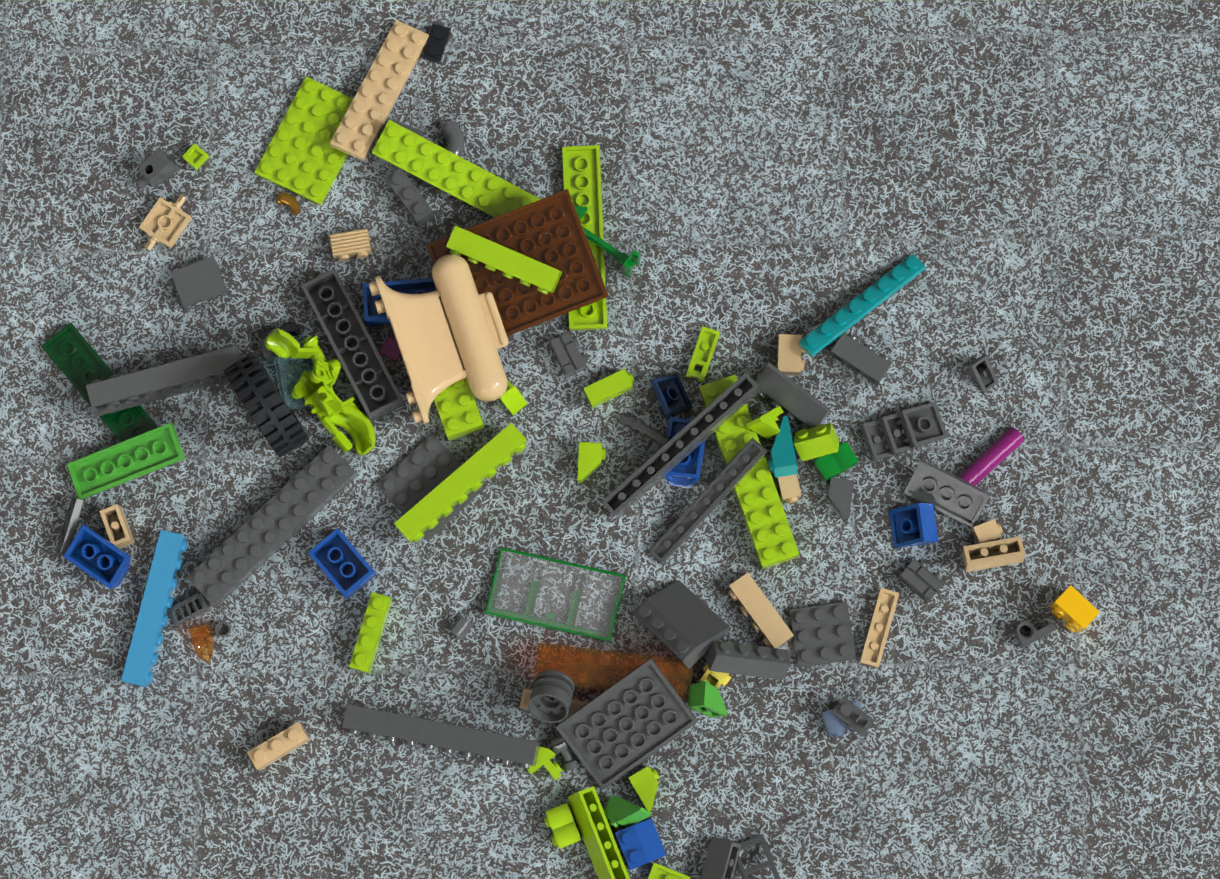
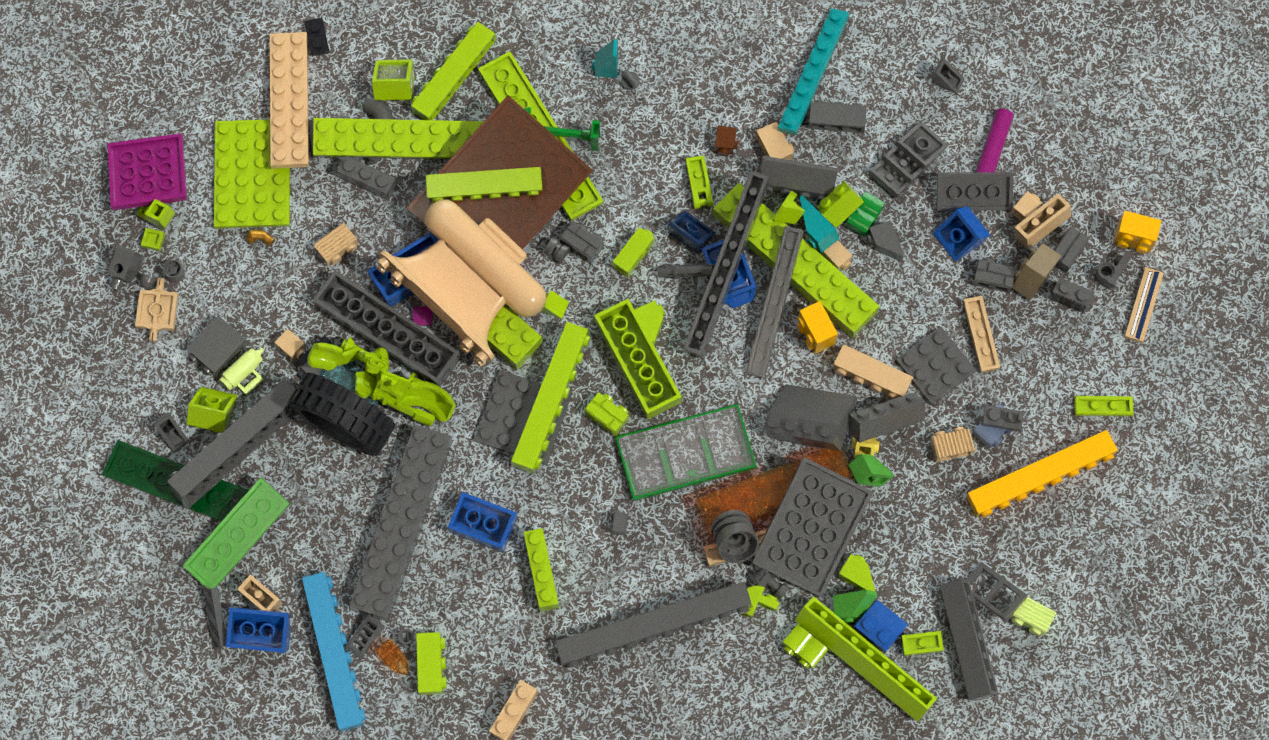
camera: 30 degrees left, 5 degrees down
none -> magenta plate [107,133,187,211]
none -> lime brick [136,199,175,230]
none -> dark grey hinge [140,273,157,289]
none -> dark grey slope [153,412,190,453]
none -> dark grey wheel [163,260,185,283]
none -> lime slope [187,387,237,433]
none -> yellowish green piece [219,348,264,395]
none -> tan brick [275,329,306,362]
none -> lime piece [372,59,415,101]
none -> lime brick [411,22,496,120]
none -> lime brick [416,632,447,695]
none -> dark grey wheel [544,237,571,263]
none -> lime brick [585,393,629,436]
none -> teal slope [591,39,619,78]
none -> lime brick [594,299,682,420]
none -> dark grey plate [621,69,640,90]
none -> reddish brown brick [714,125,739,156]
none -> yellow brick [796,301,838,354]
none -> tan brick [930,427,975,462]
none -> yellow brick [966,430,1118,518]
none -> dark tan brick [1012,243,1061,300]
none -> dark grey brick [1050,277,1095,313]
none -> dark grey brick [1051,226,1090,273]
none -> lime tile [1074,396,1133,416]
none -> tan tile [1124,267,1164,343]

